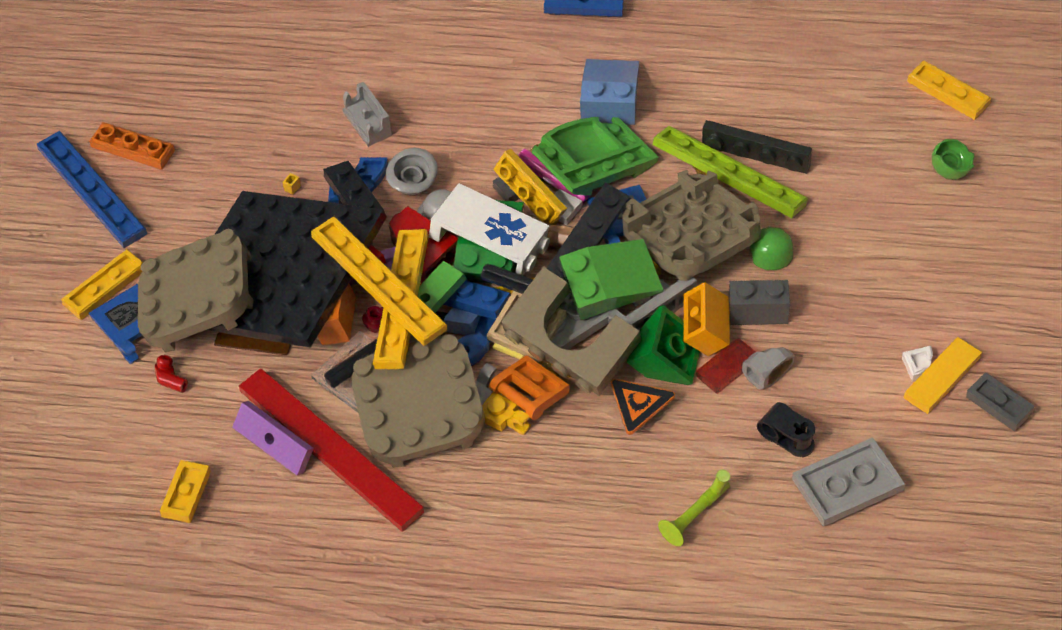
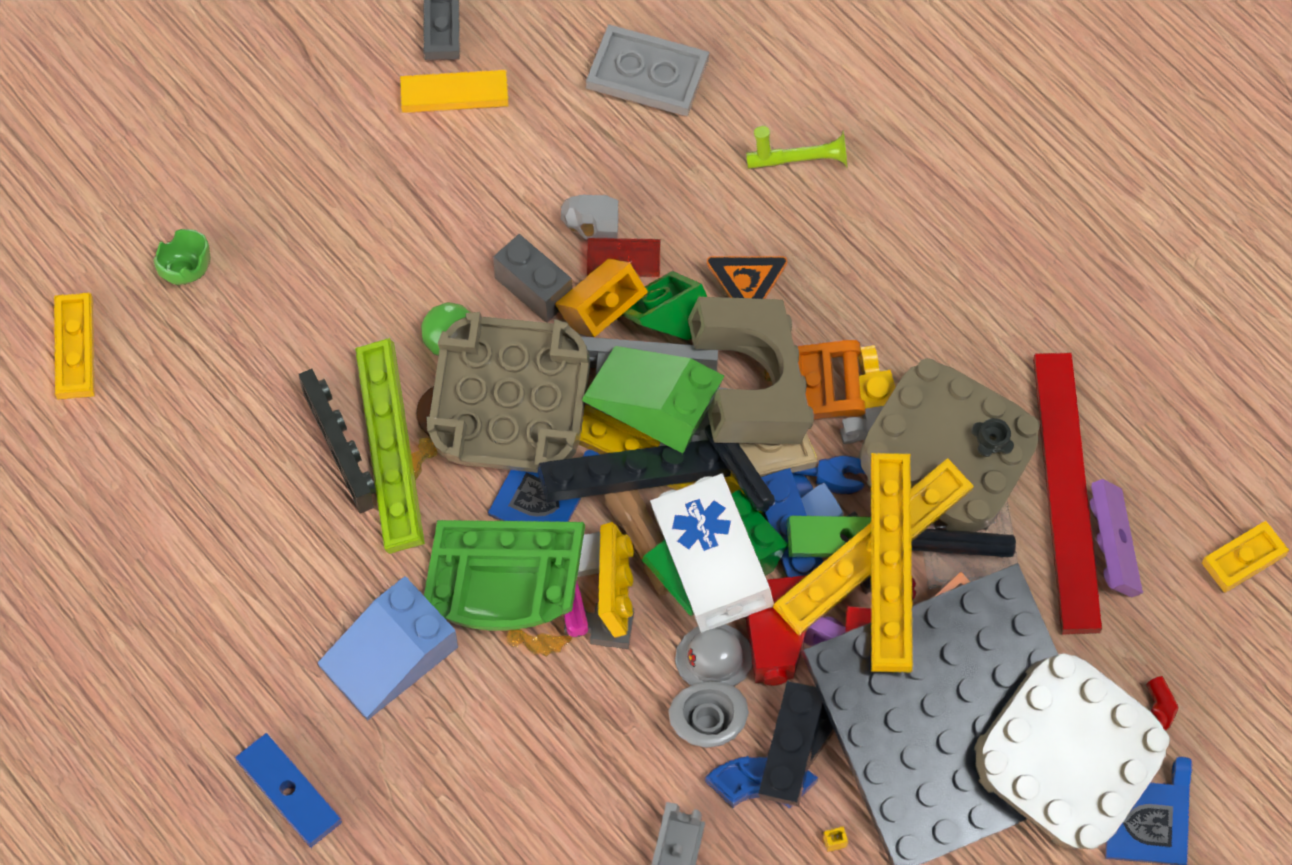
camera: 140 degrees left, 10 degrees up
black piece [756,402,815,457] -> none
white tile [902,346,933,382] -> none
none -> pearl dark grey plate [971,418,1014,457]

